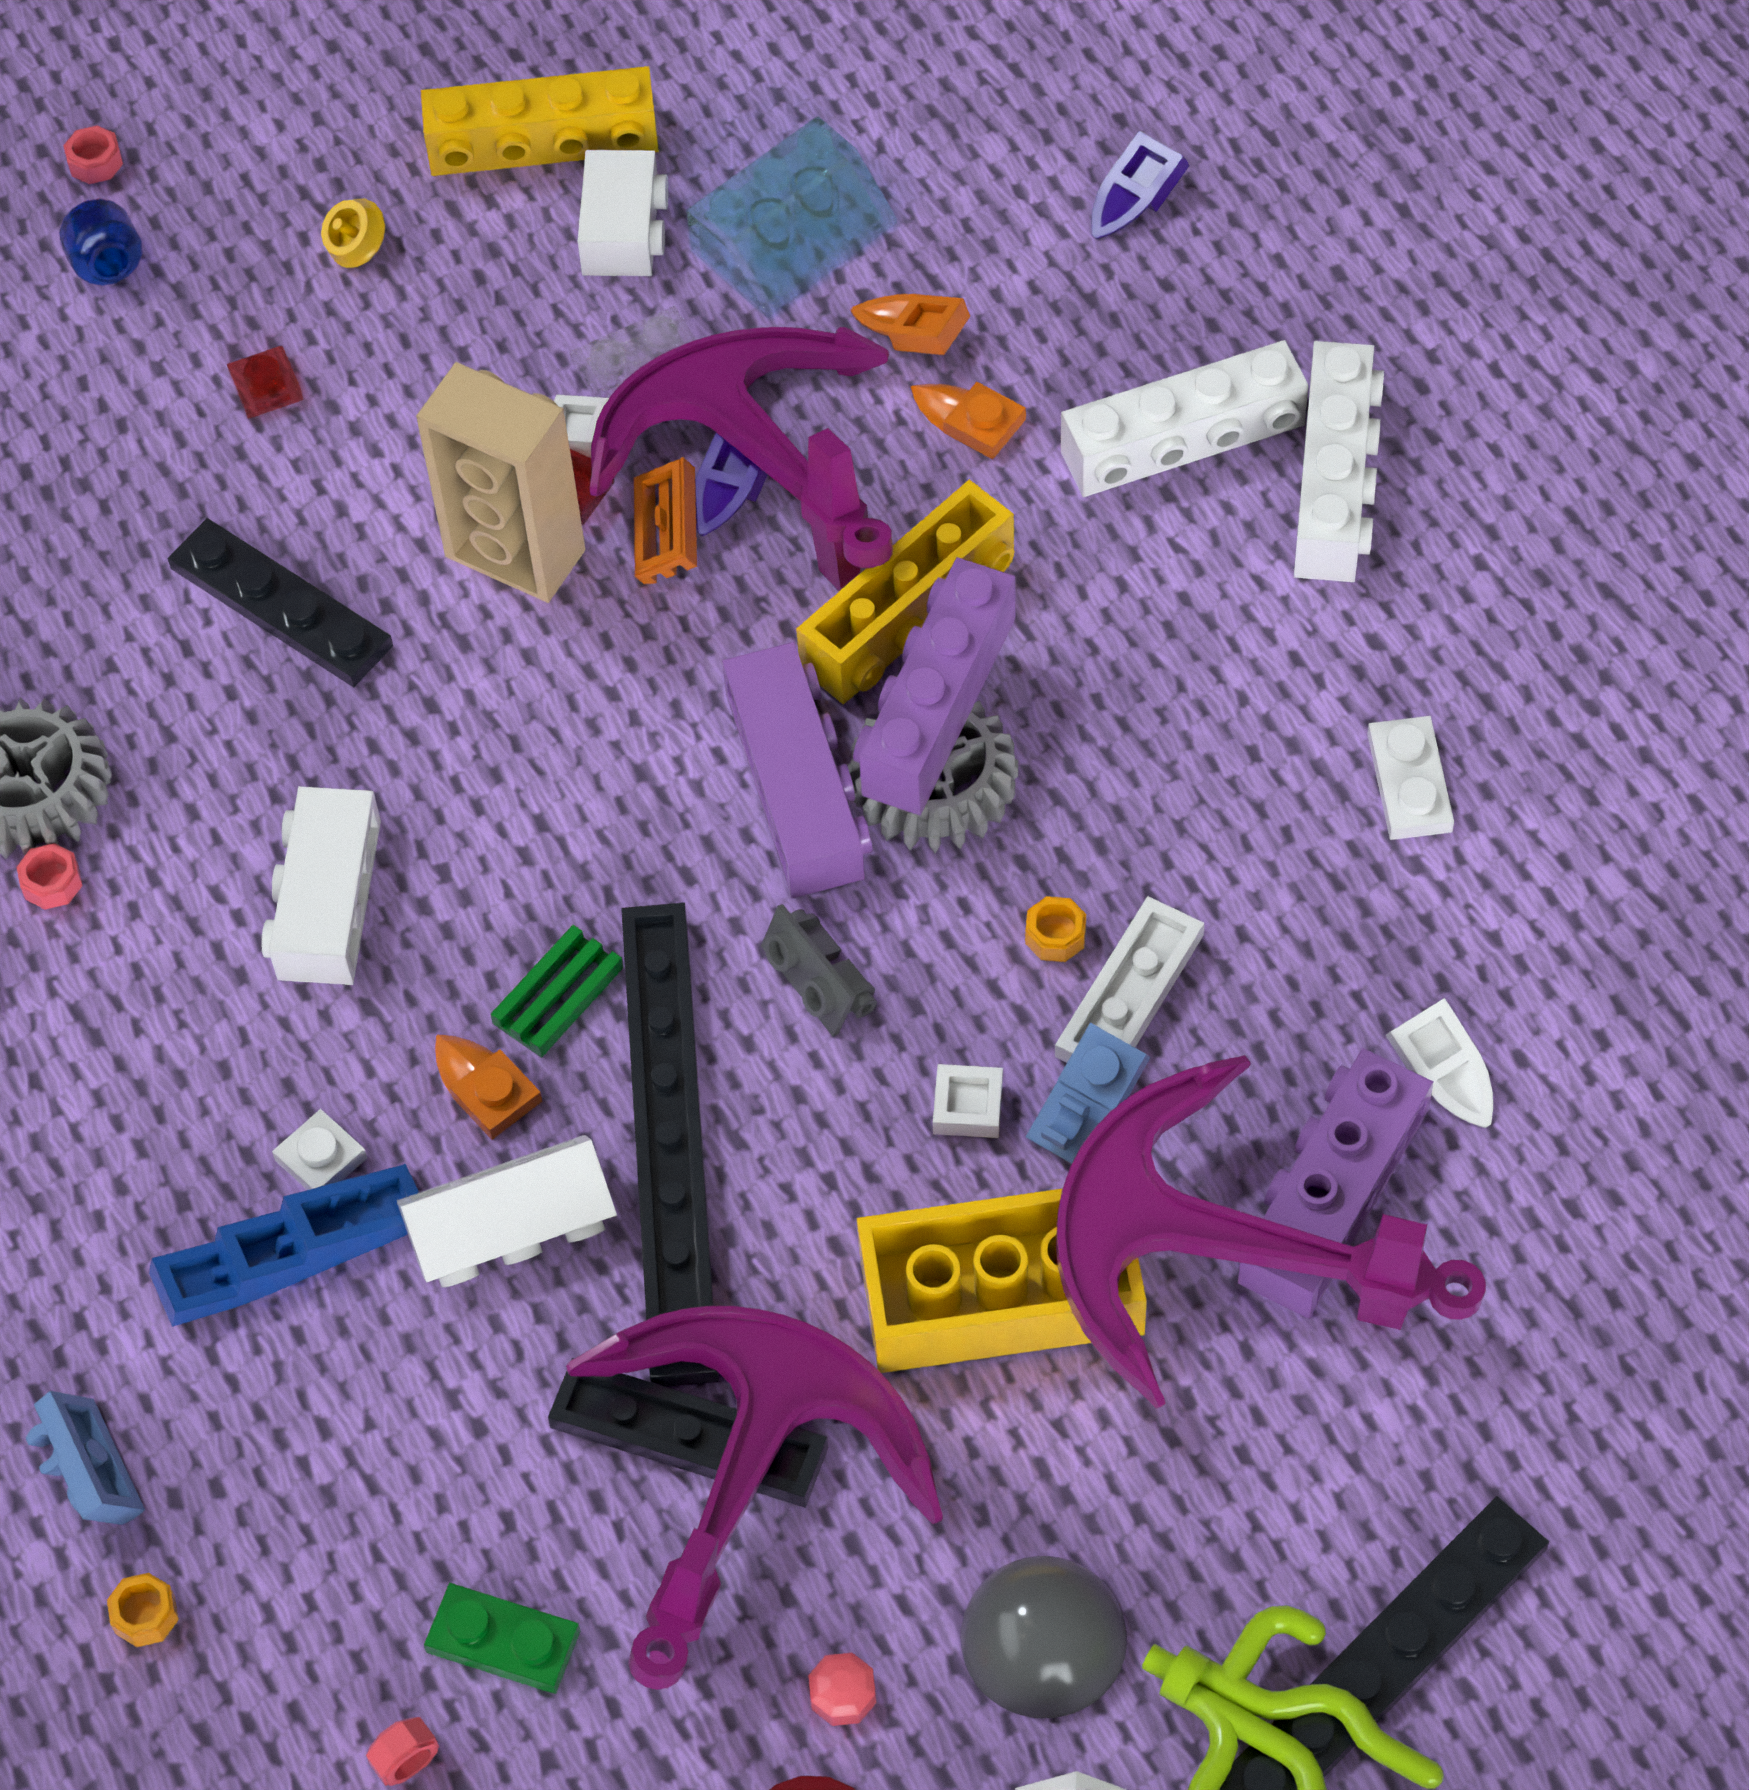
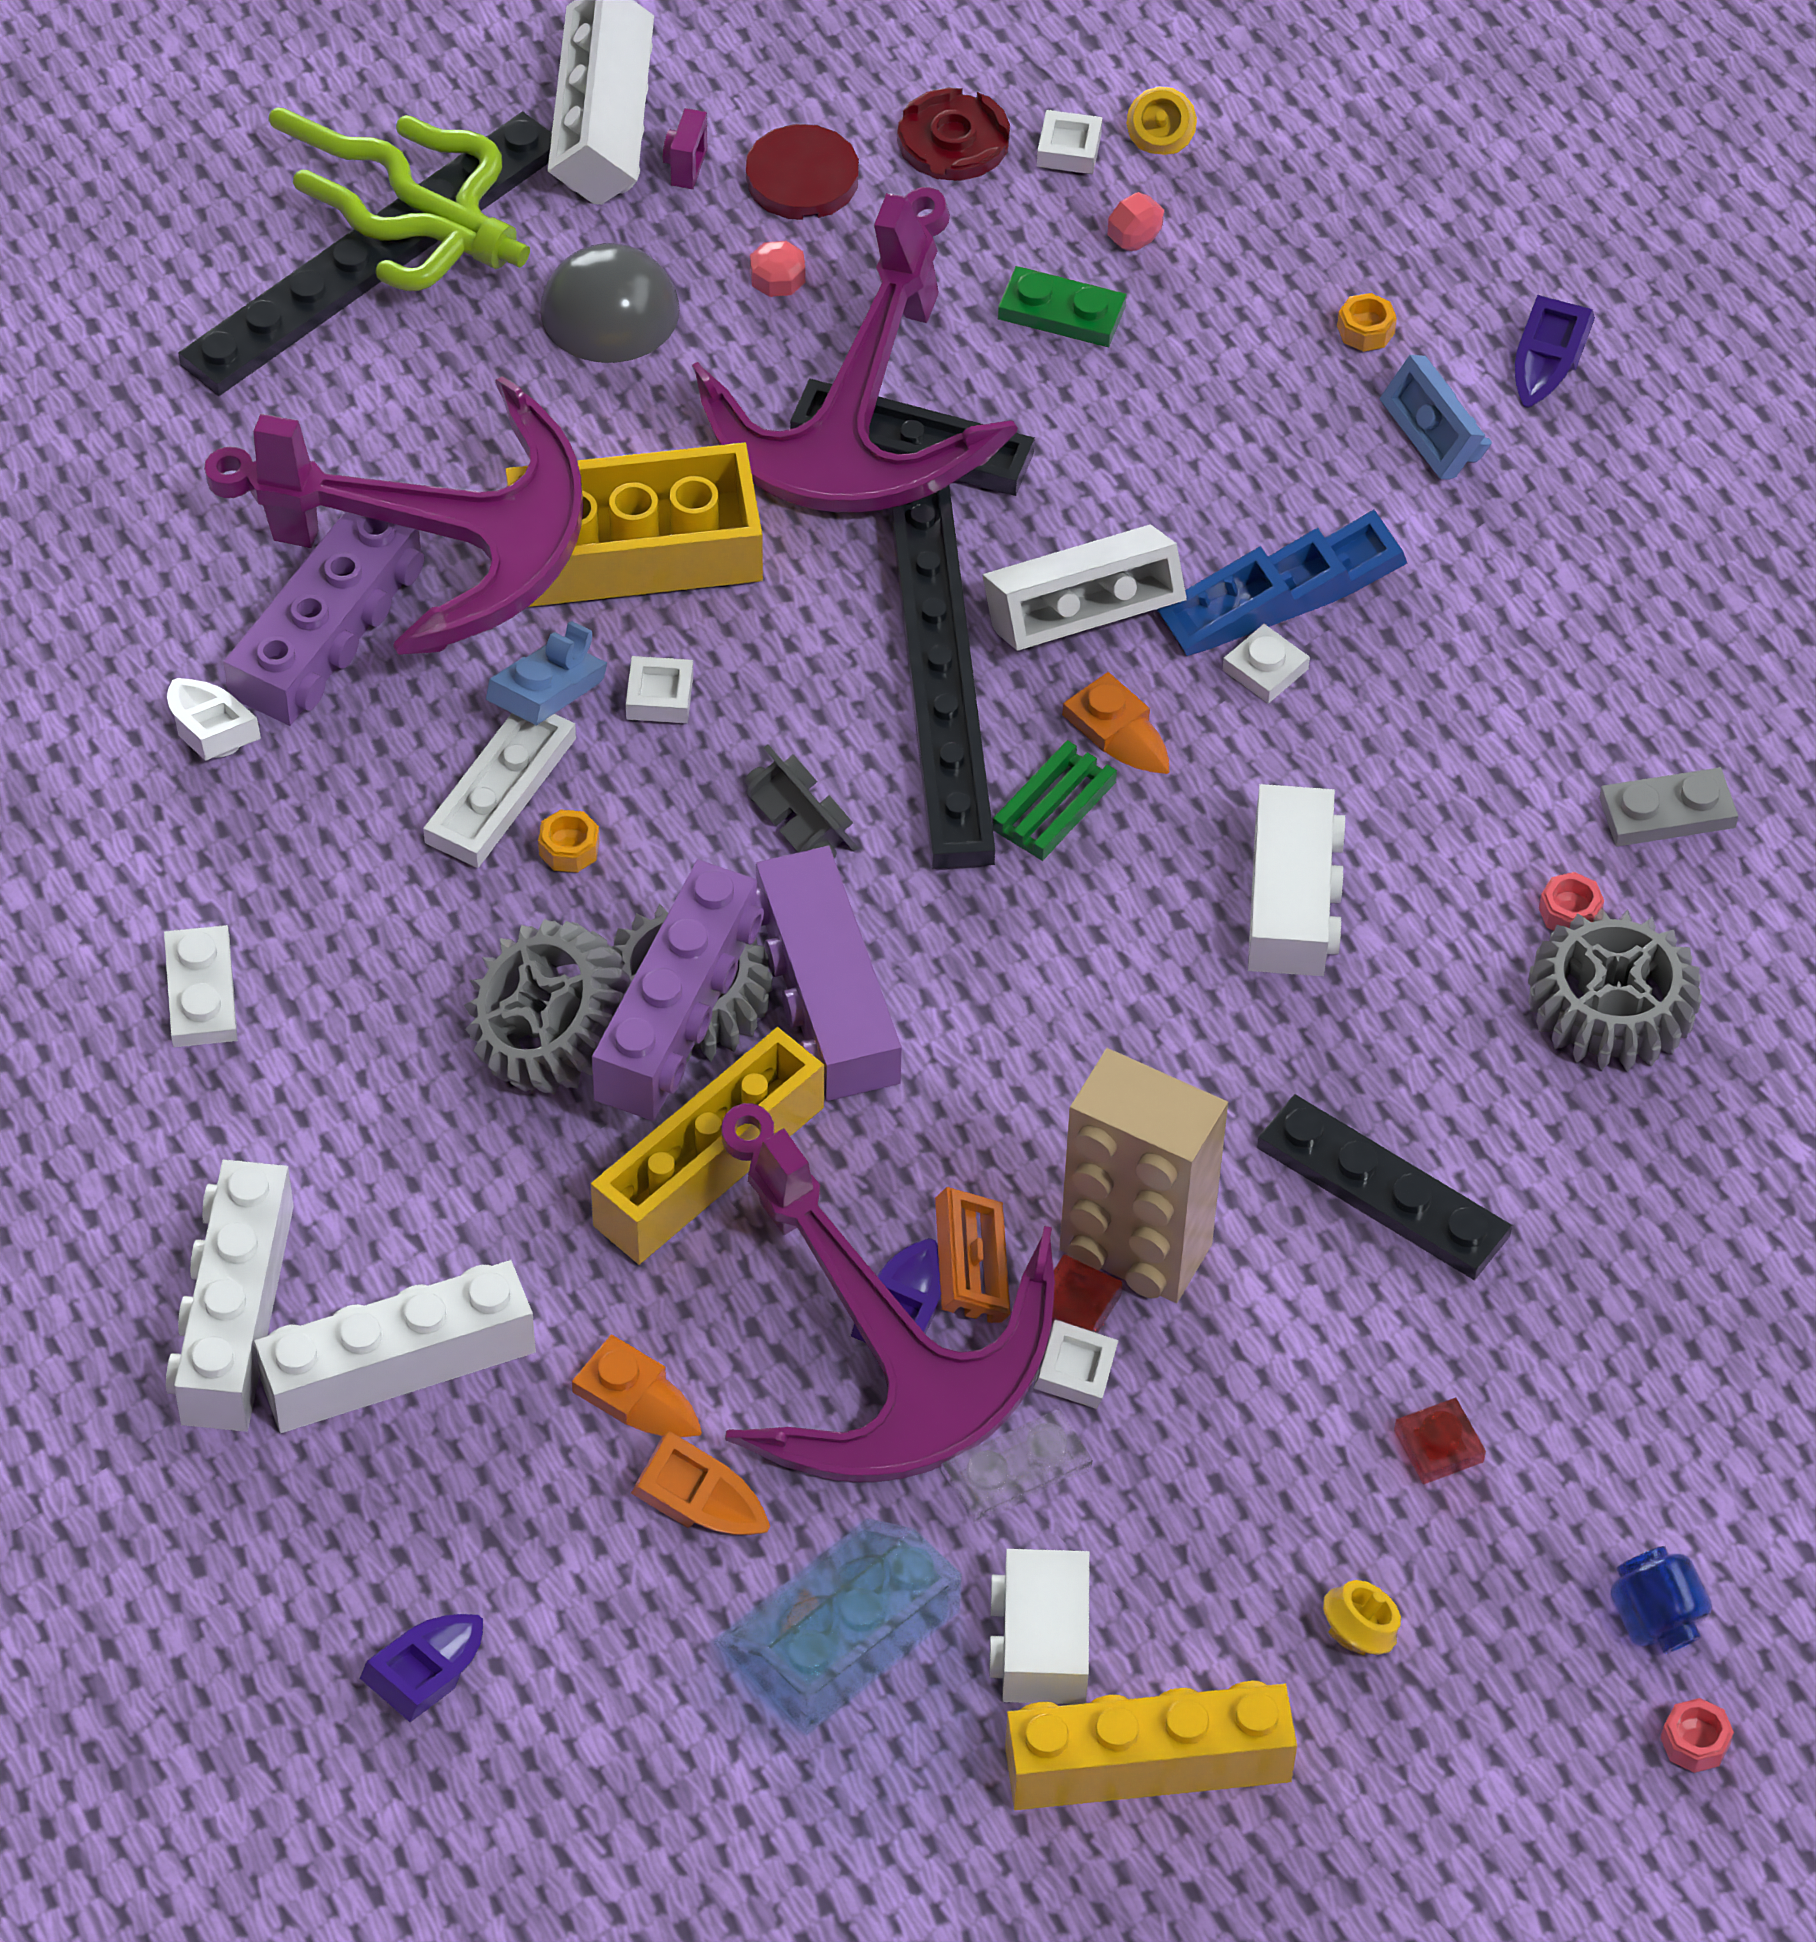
camera: 175 degrees right, 5 degrees down
none -> light grey gear [464,919,632,1094]

